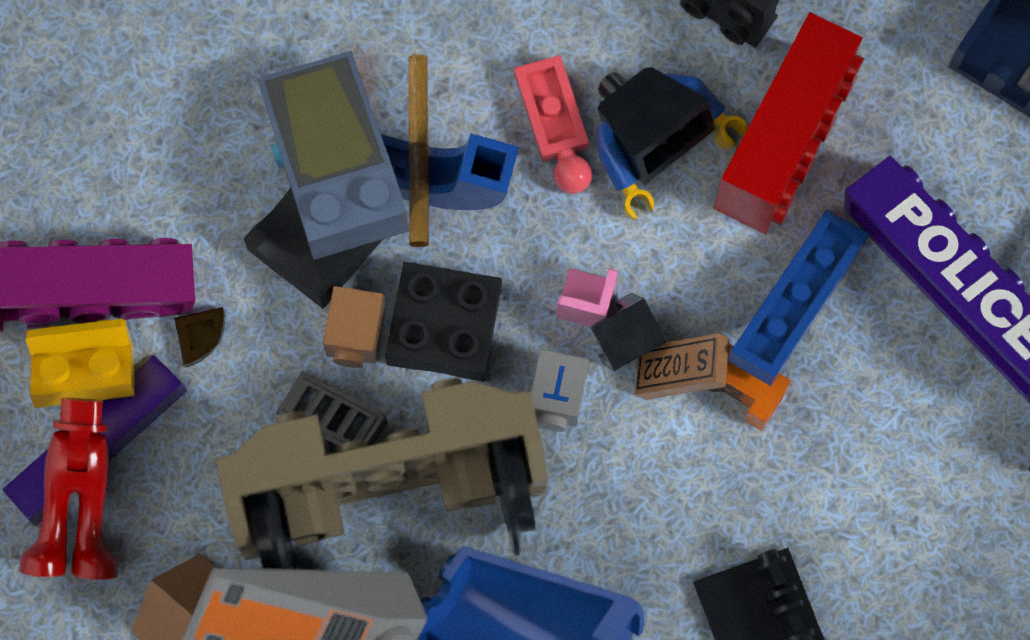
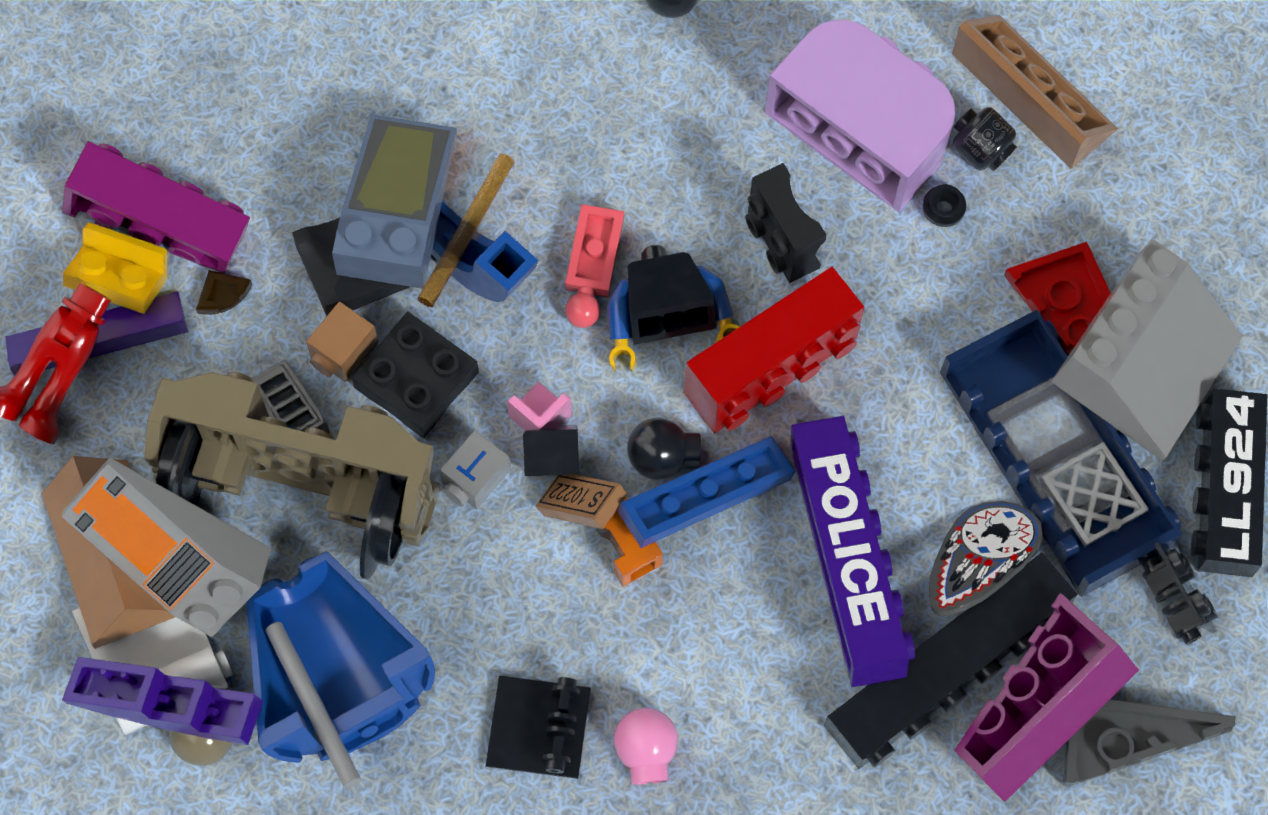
camera: 25 degrees right, 5 degrees down
none -> bright pink piece [613,708,678,785]
none -> black piece [627,417,701,480]

